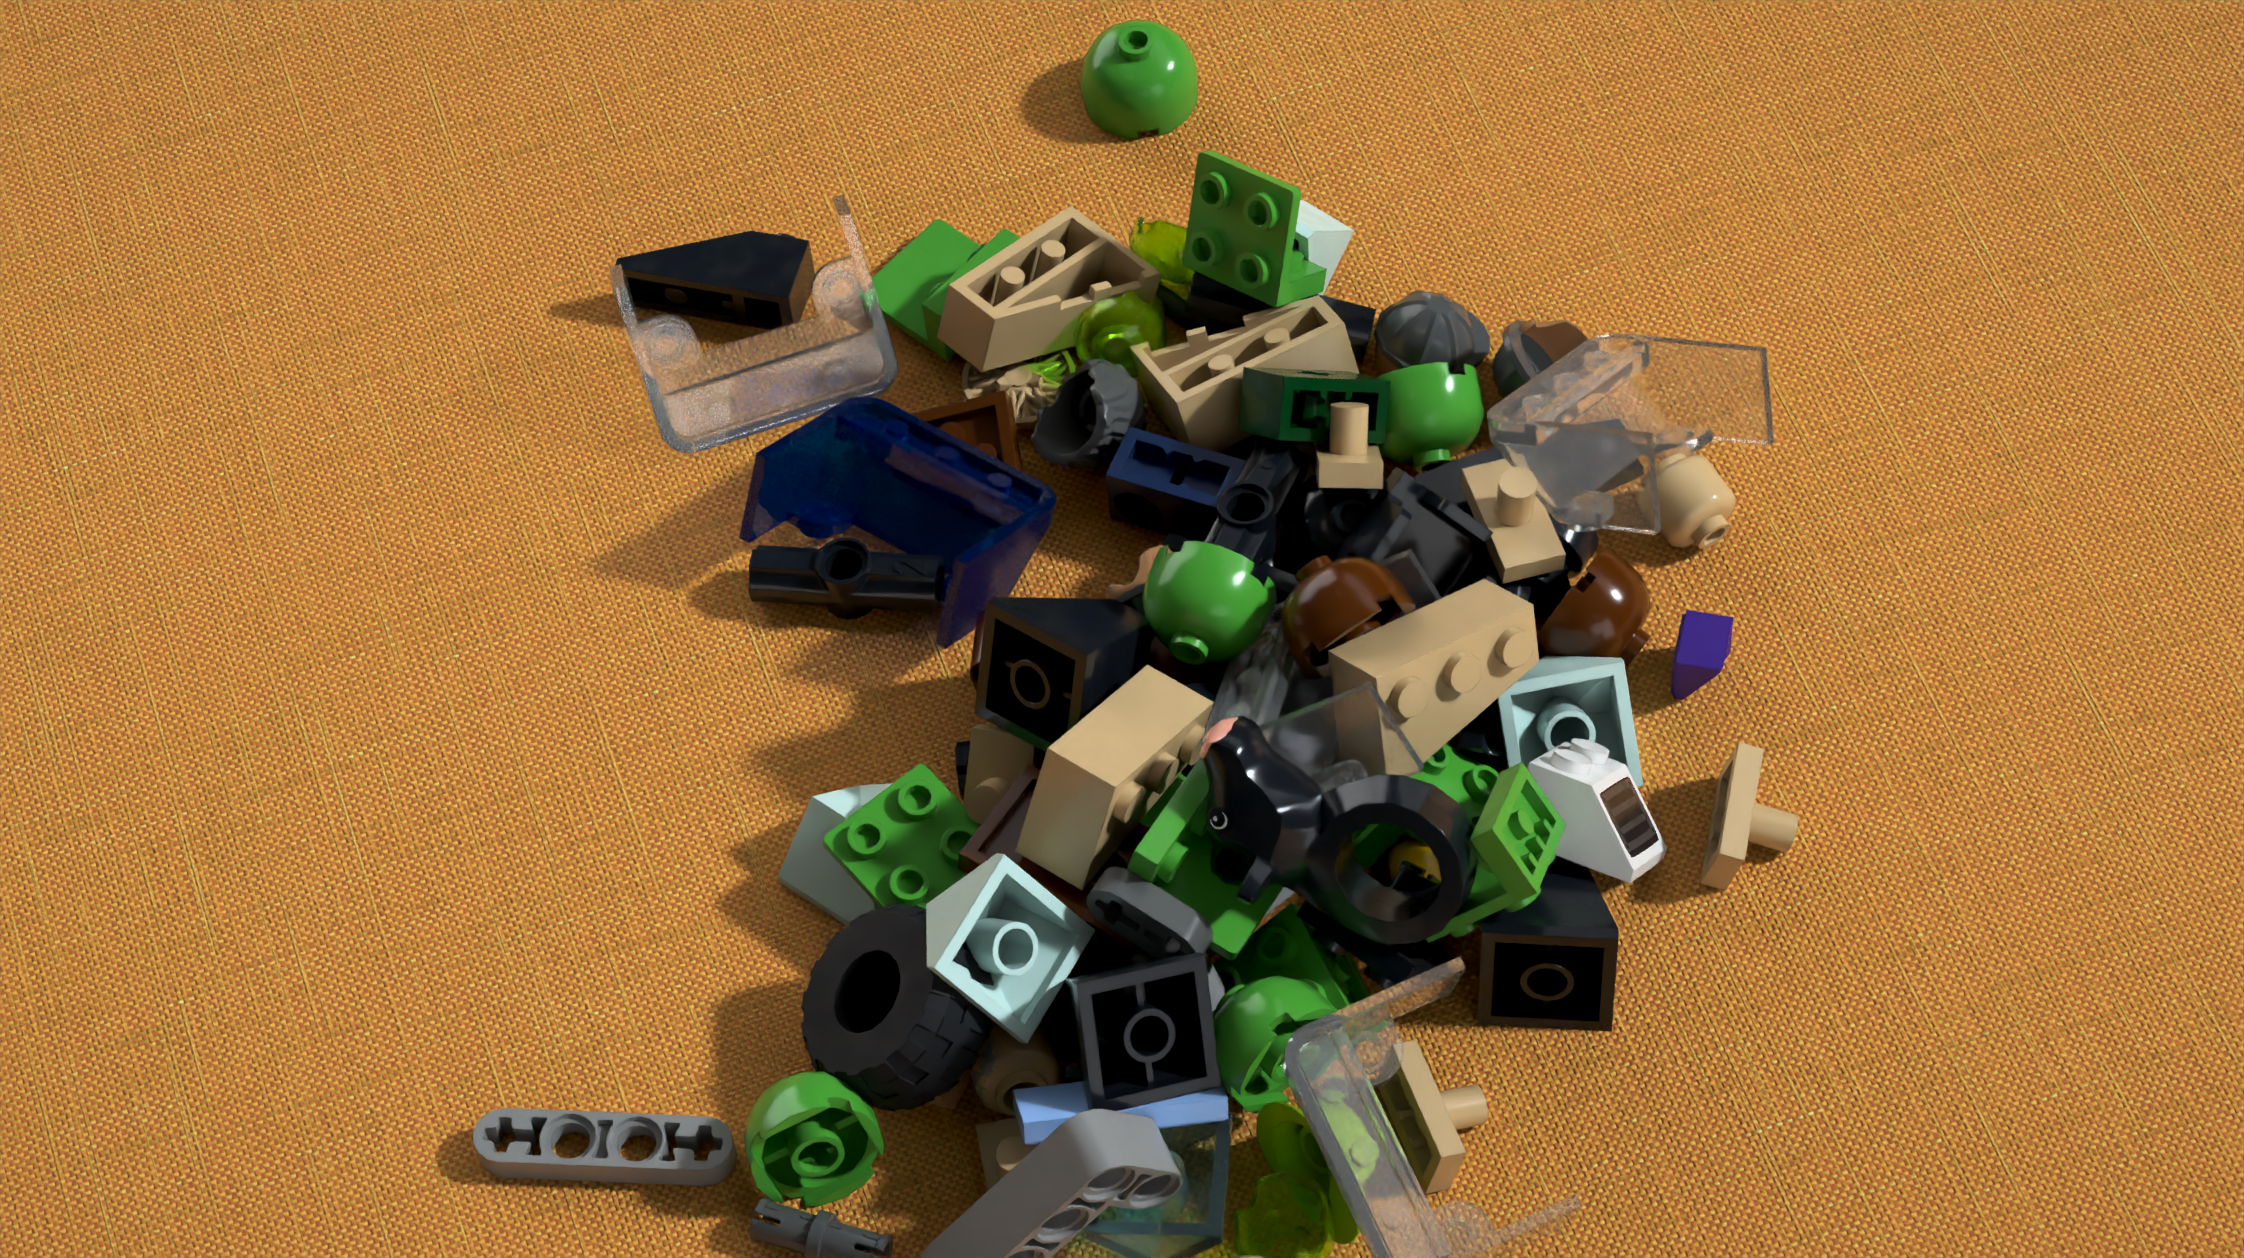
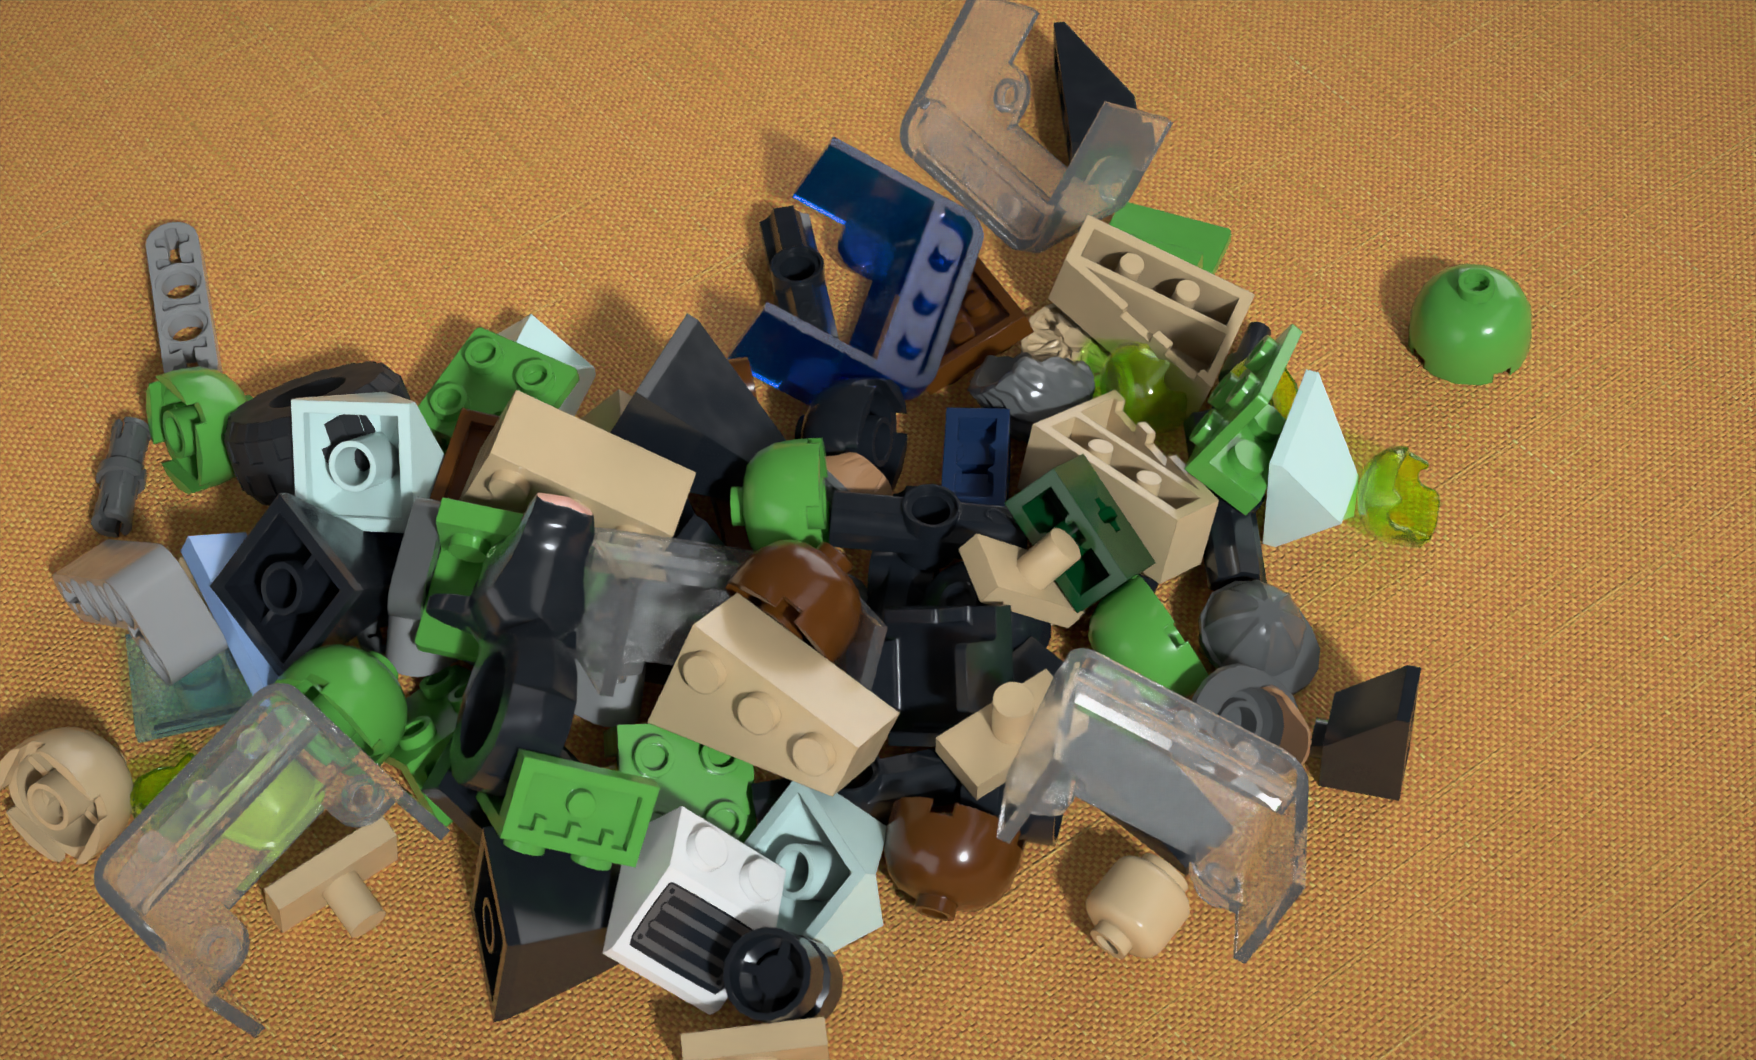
camera: 70 degrees right, 5 degrees down
dark purple slope [1671,610,1733,700] -> none
none -> black wheel [723,927,843,1023]
none -> black cylinder [795,377,908,492]
none -> black slope [1309,665,1421,801]
none -> clear neon green hair [1357,446,1440,548]

